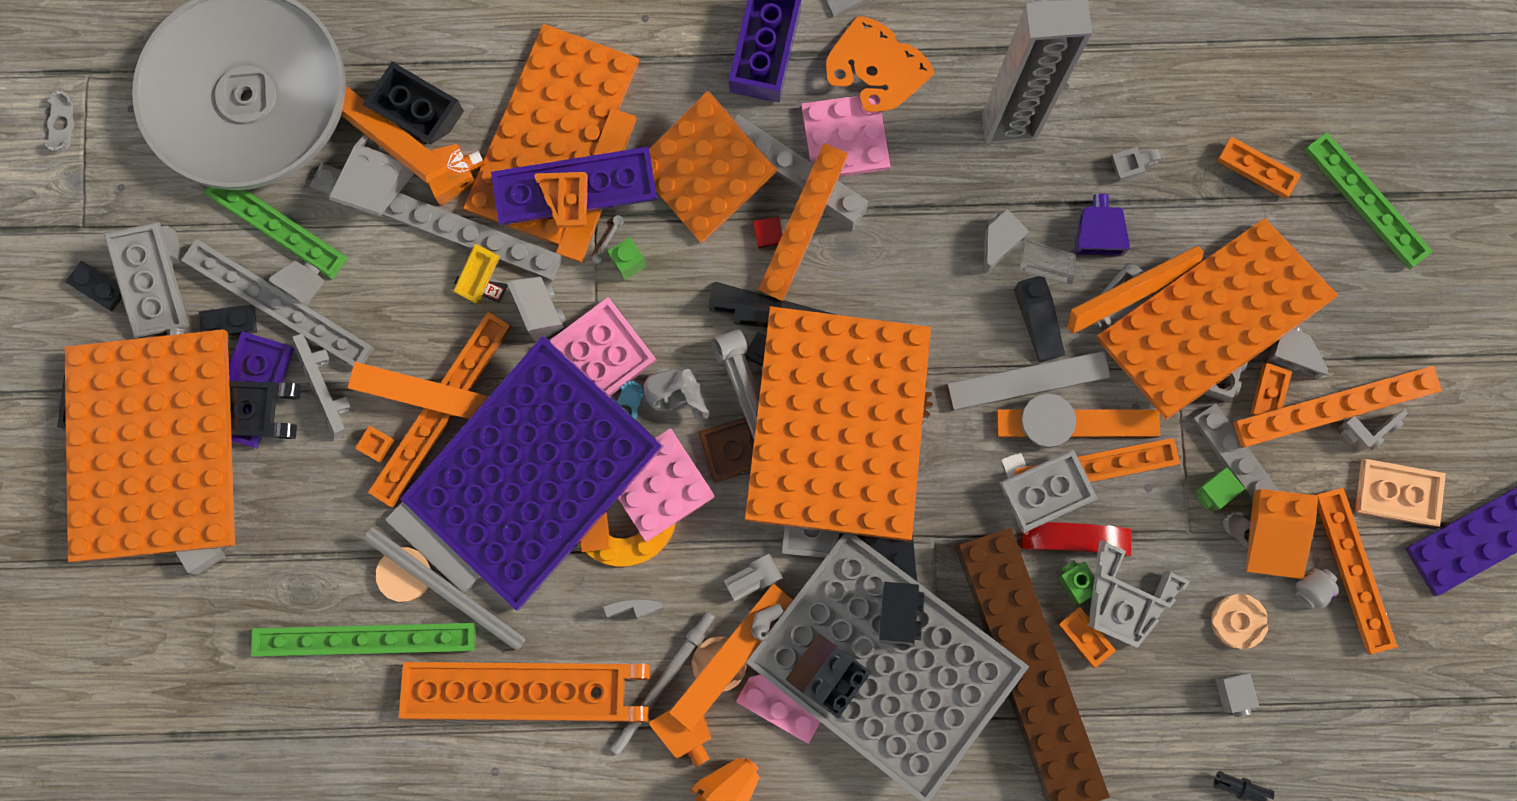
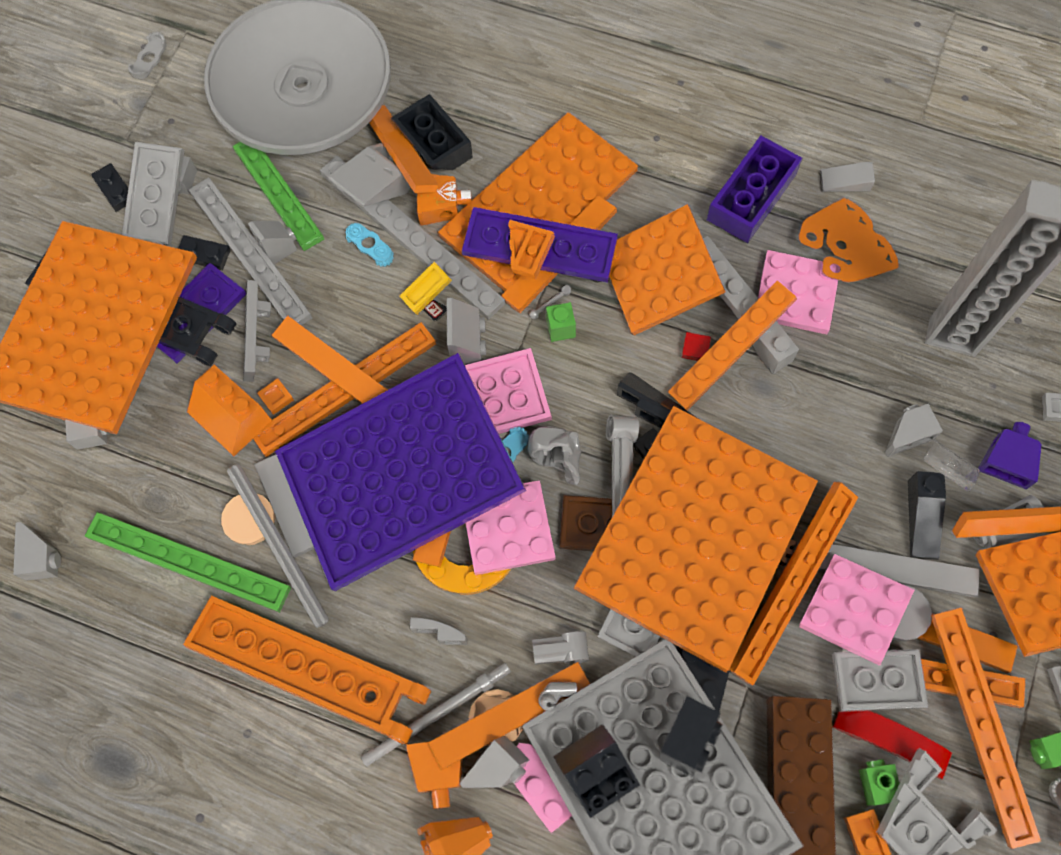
camera: 25 degrees right, 10 degrees down
none -> light grey slope [13,522,61,581]
none -> orange slope [187,365,272,456]
none -> medium azure piece [346,223,394,267]
none -> light grey slope [460,736,530,788]
none -> orange plate [729,482,859,686]
none -> bright pink plate [800,554,914,666]
none -> orange plate [931,608,1041,849]

